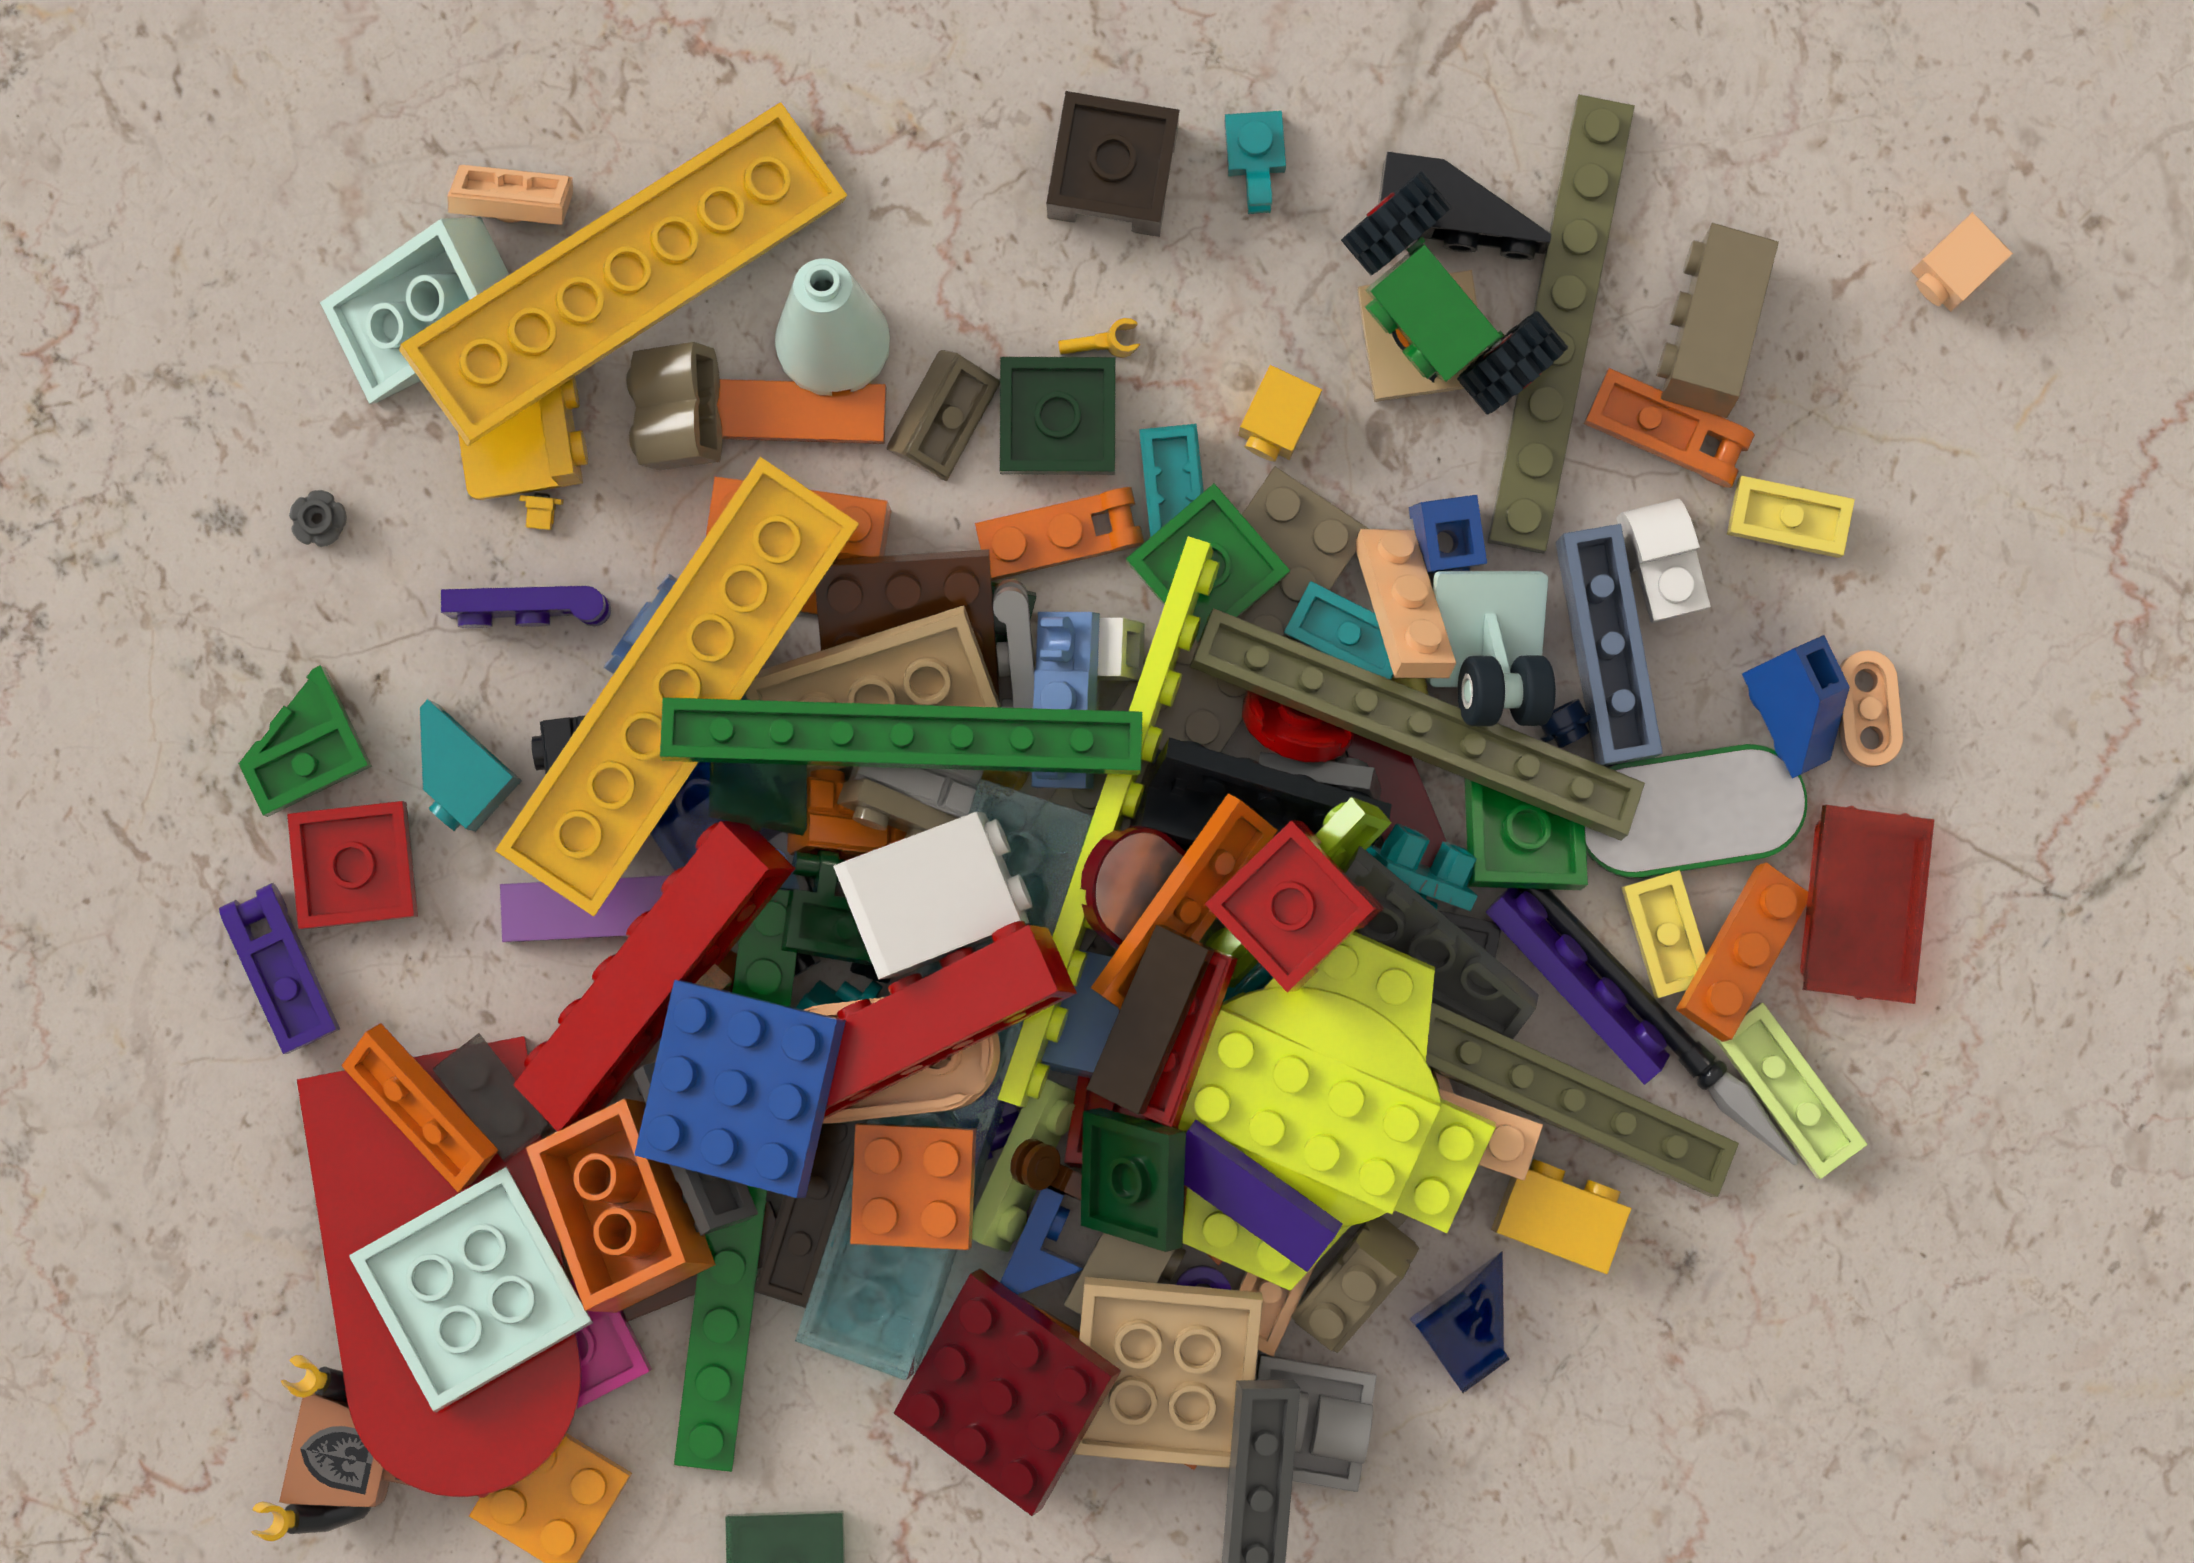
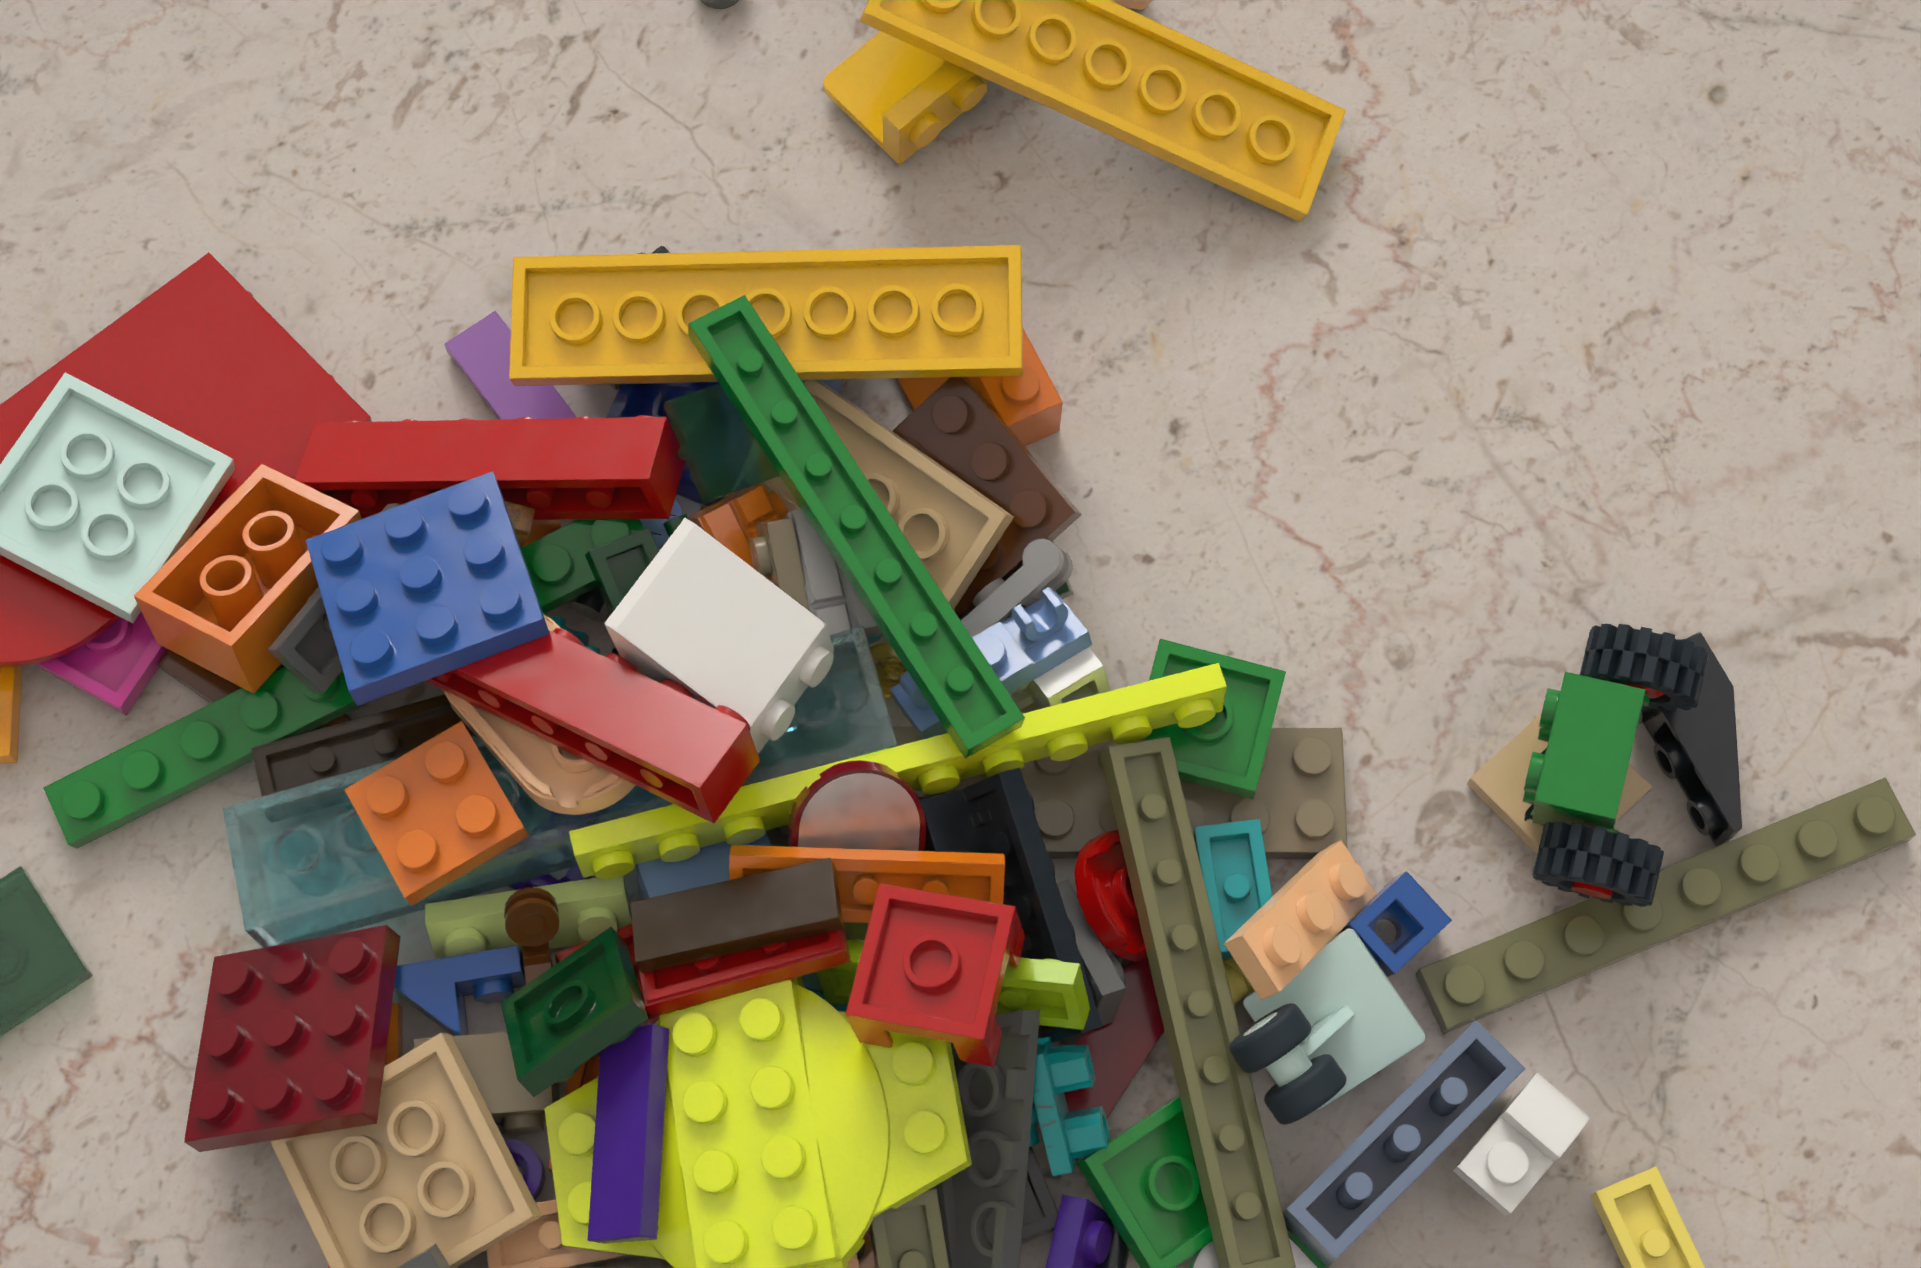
camera: 50 degrees right, 15 degrees down
dark purple plate [219,883,340,1054] -> none
green wing [238,665,372,817] -> none
red plate [287,801,418,930] -> none
orange plate [341,1023,499,1193] -> none
teal slope [420,699,522,832] -> none
clear smoke plate [433,1033,552,1163] -> none
dark purple plate [441,586,611,628] -> none
yellow piece [519,493,564,530] -> none
dark tan brick [626,342,722,470] -> none
orange tile [717,379,887,444] -> none
light aqua cone [775,258,890,396] -> none
dark tan slope [887,350,1000,481] -> none
orange plate [975,487,1144,581] -> none
dark green plate [1000,357,1116,475] -> none
dark brown panel [1046,91,1180,237] -> none
yellow hand [1058,318,1140,358] -> none
teal plate [1139,424,1204,537] -> none
teal plate [1224,111,1286,214] -> none
yellow brick [1238,365,1322,462] -> none
dark blue plate [1541,699,1591,748] -> none
orange plate [1584,368,1755,488] -> none
dark tan brick [1656,223,1779,418] -> none

